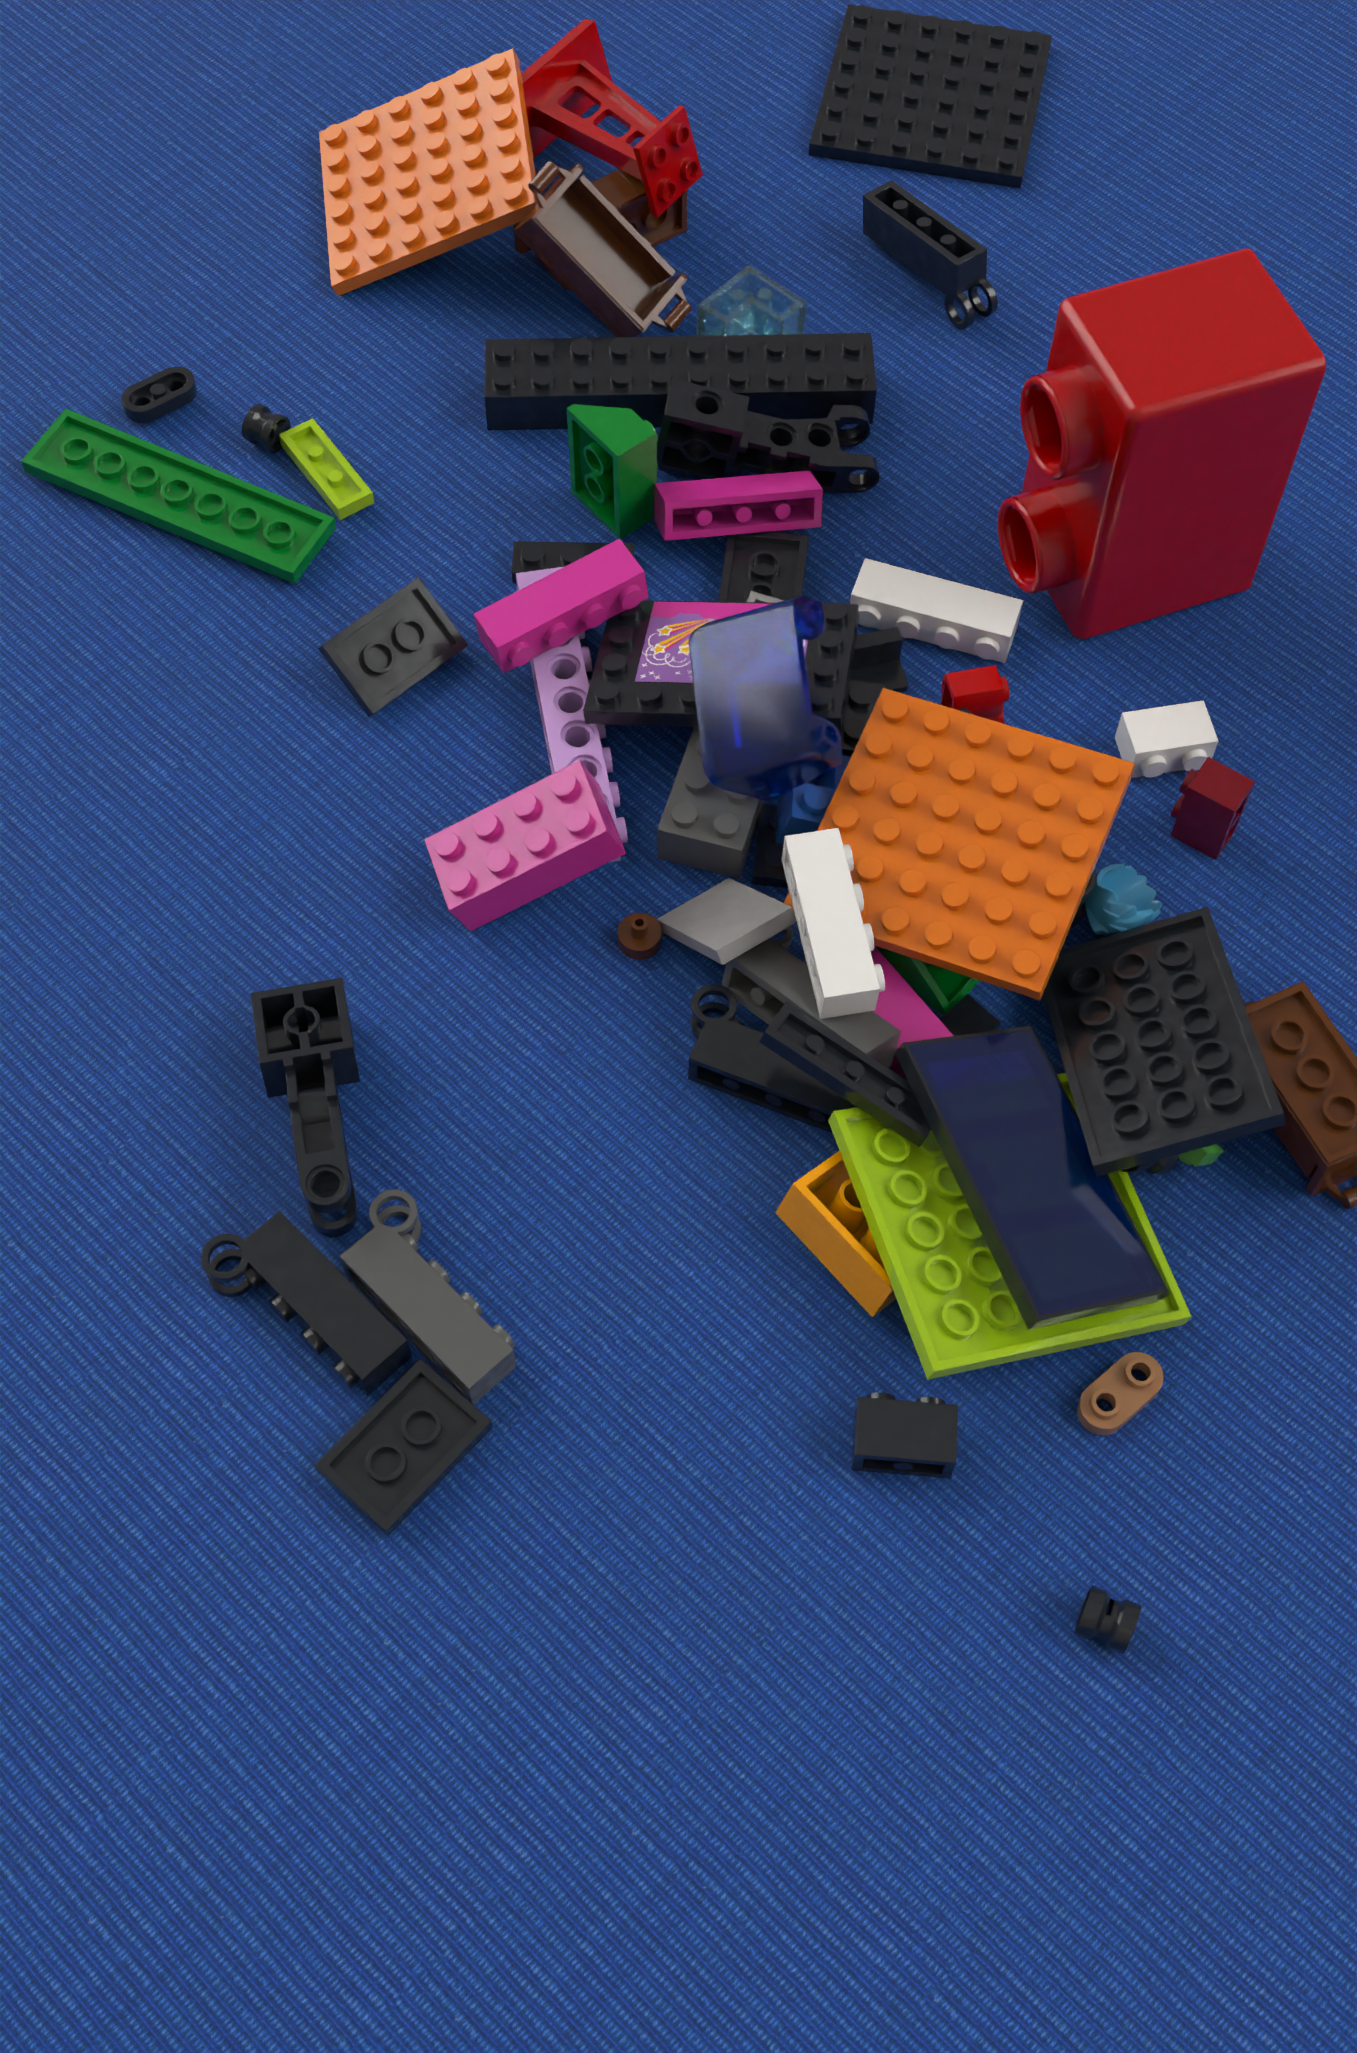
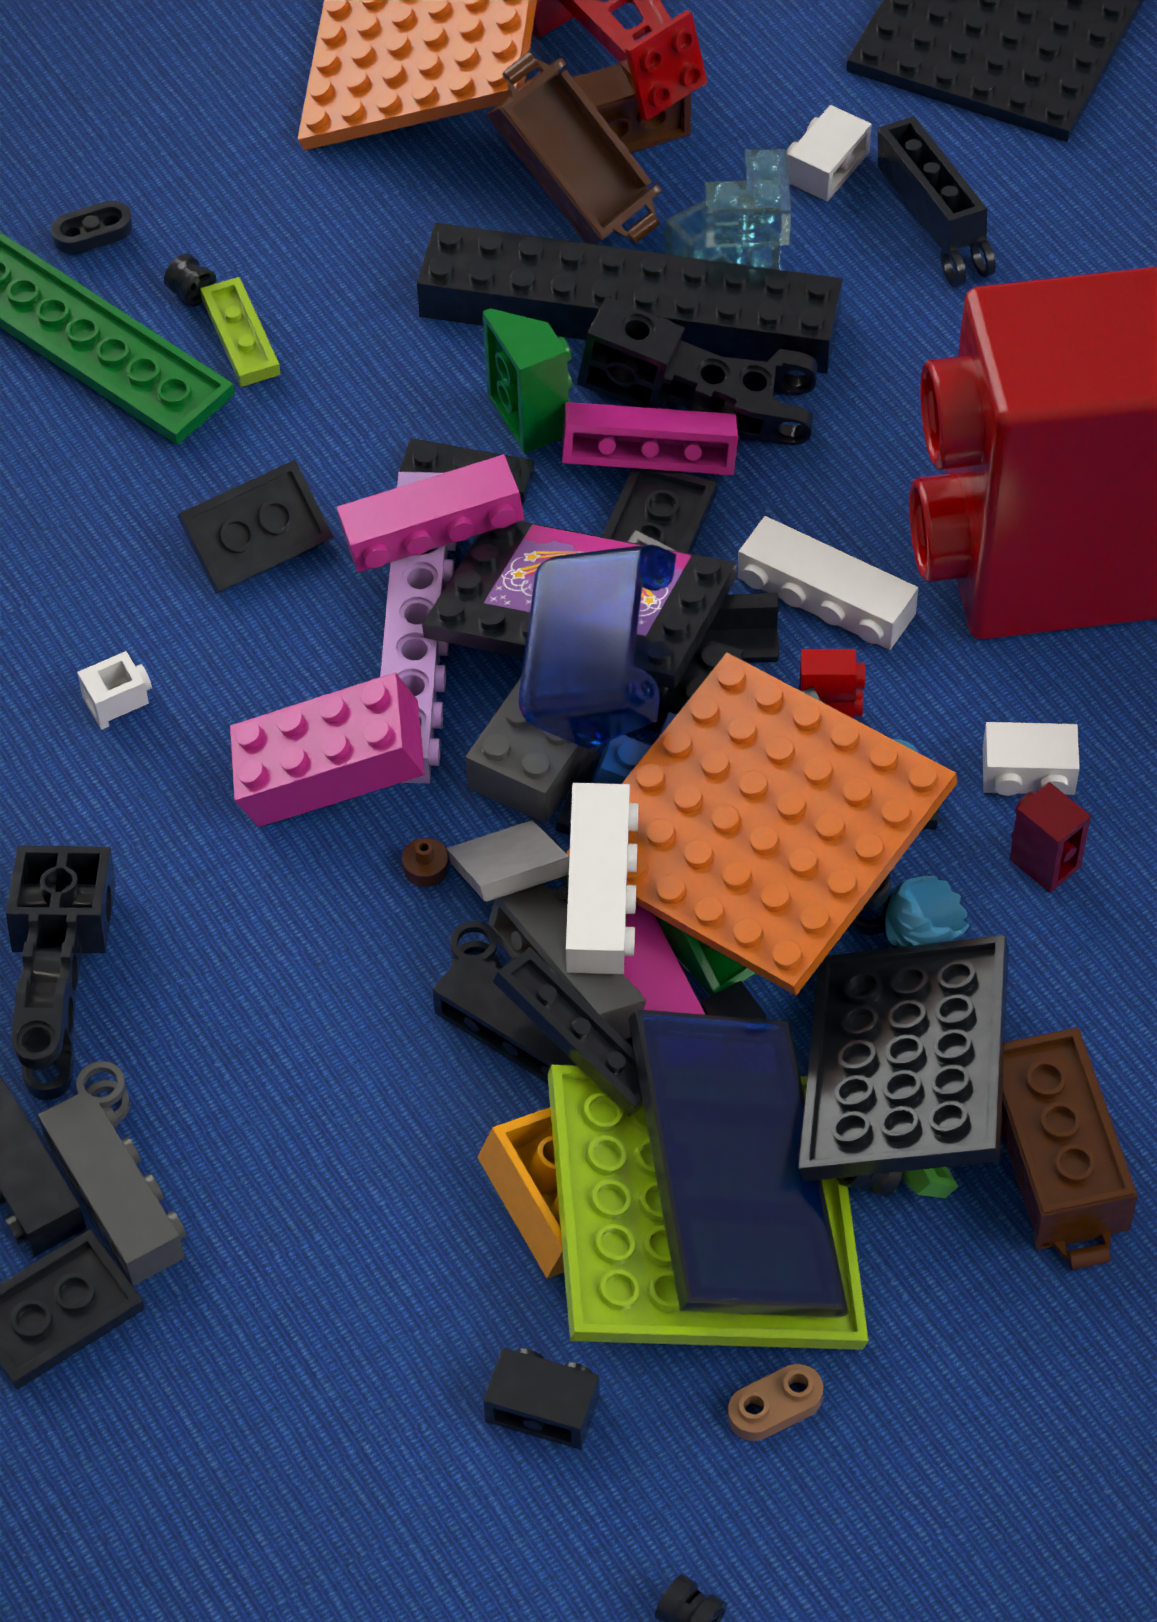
camera: 15 degrees right, 5 degrees down
none -> white brick [77,651,152,730]
none -> clear light blue brick [704,149,791,247]
none -> white brick [784,105,872,202]

